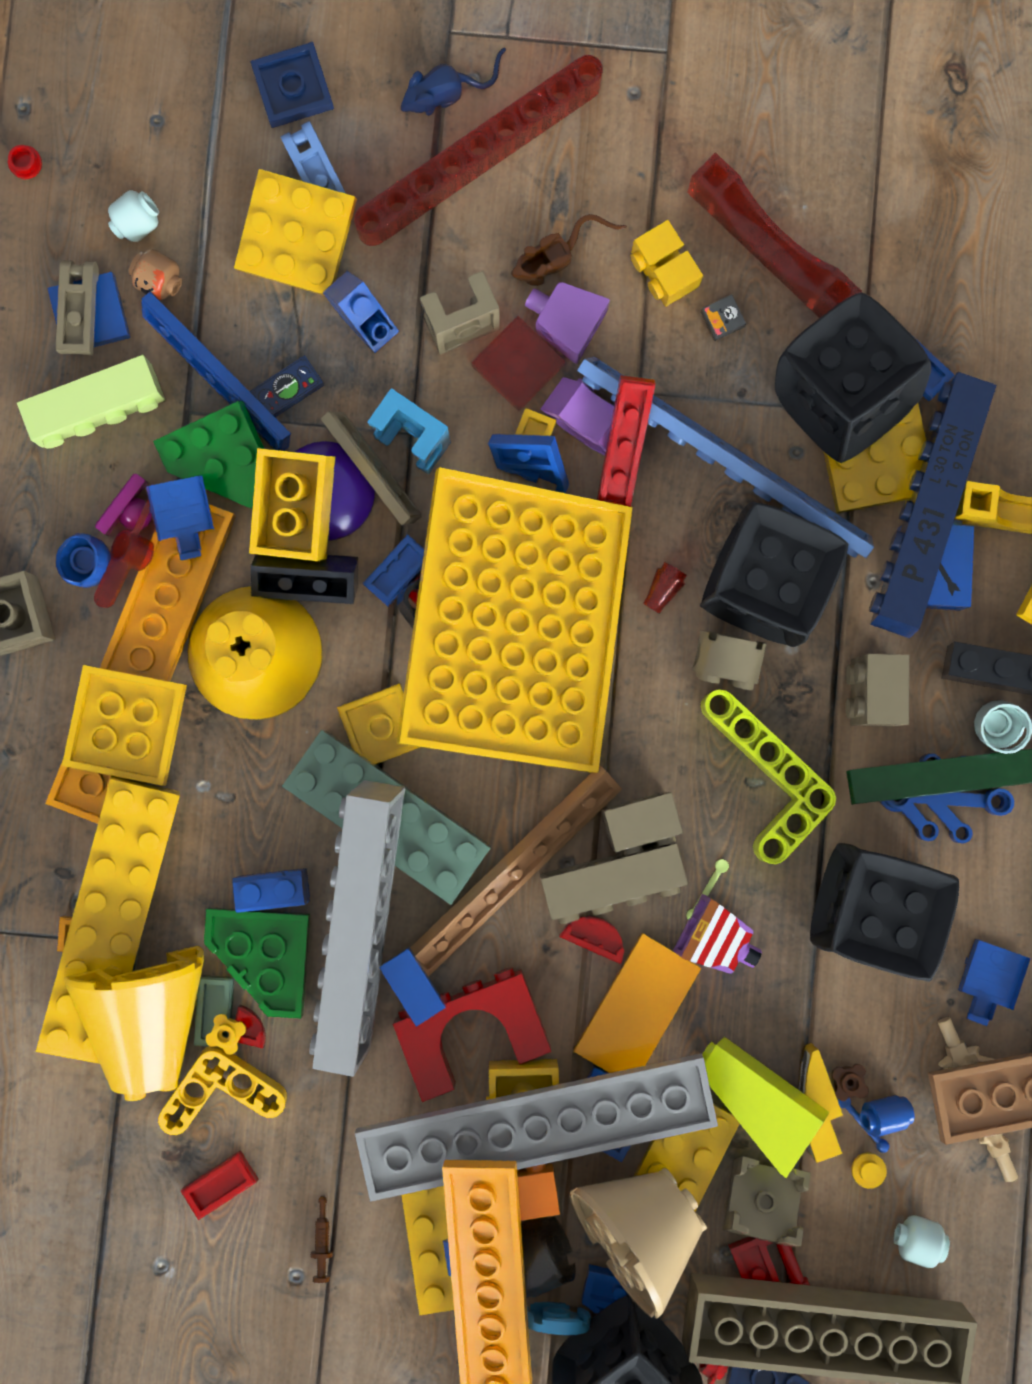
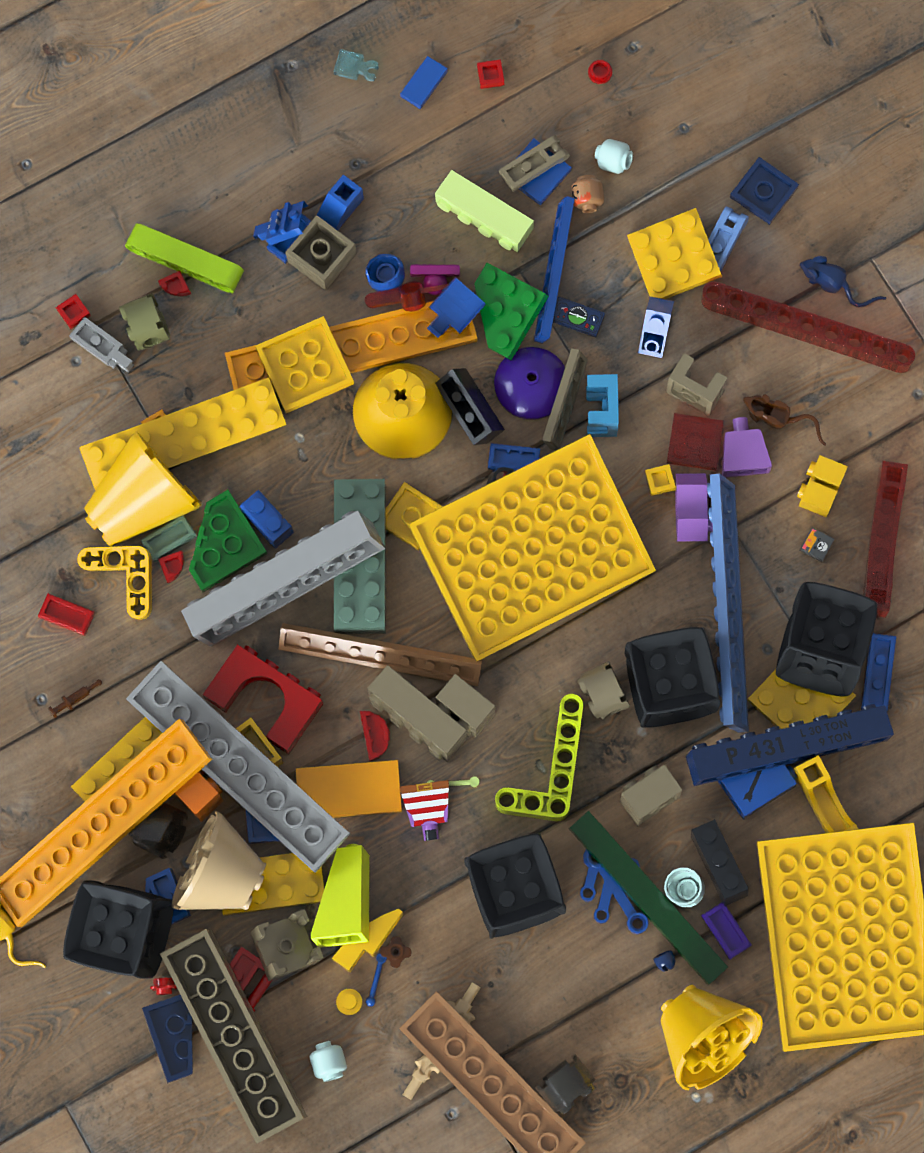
camera: 60 degrees right, 10 degrees down
yellow plate [206,1014,246,1055] -> none
yellow brick [249,448,335,561] -> none
blue tile [379,947,446,1027] -> none
blue wing [488,434,569,493] -> none
dark azure tile [527,1302,591,1335] -> none
red tile [597,375,656,507] -> none
clear red cone [643,562,687,614] -> none
blue brick [860,1095,915,1137] -> none
blue piece [958,939,1031,1026] -> none

